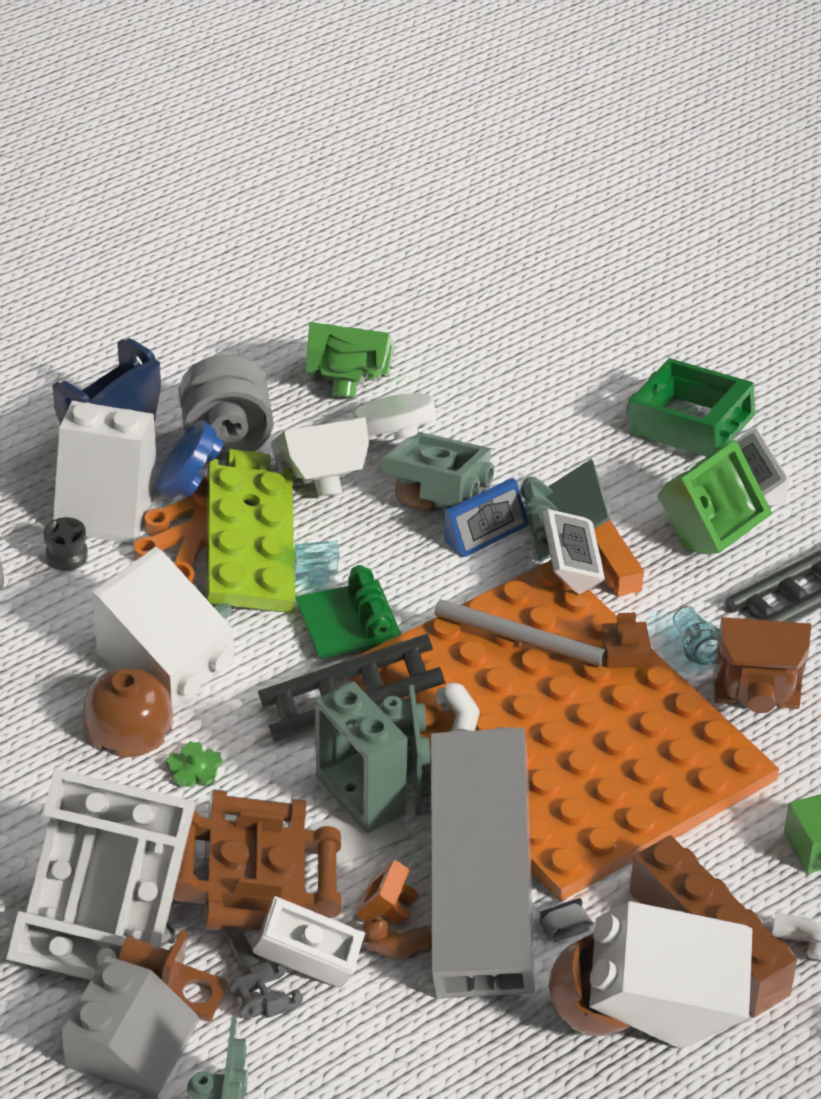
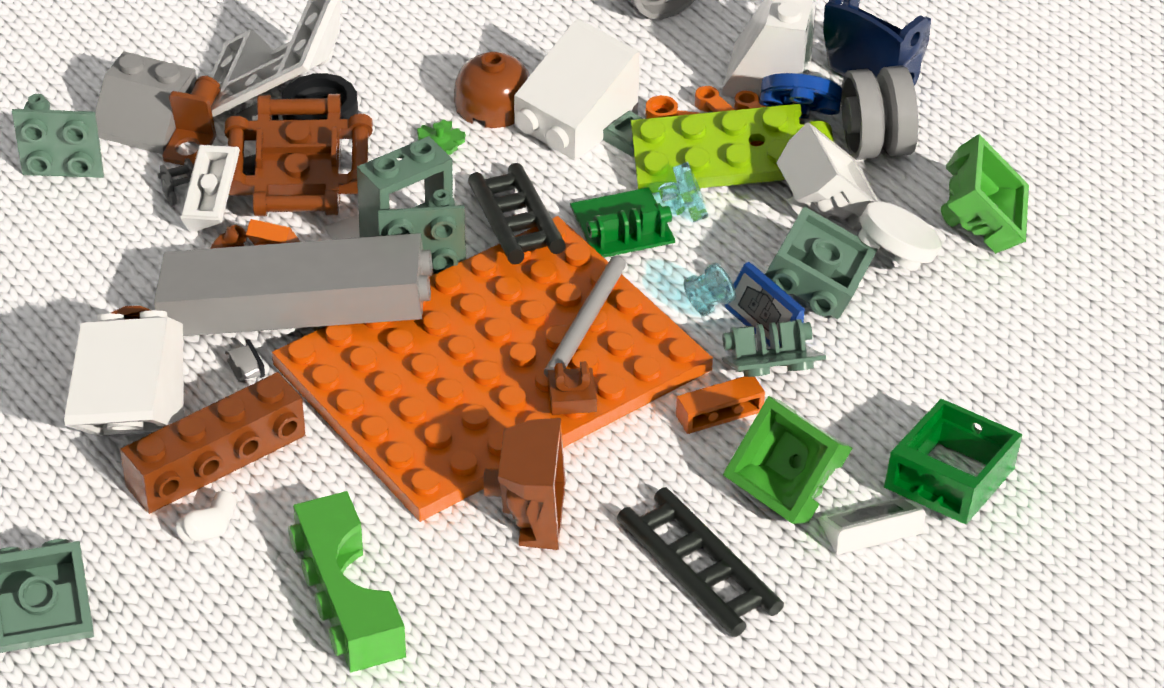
camera: 90 degrees right, 0 degrees up
pearl dark grey wheel [43,517,88,571] -> none
white arm [435,682,480,731] -> none
slope [542,509,605,595] -> none
clear light blue cone [673,606,719,665] -> none
none -> clear light blue wheel [683,262,736,317]

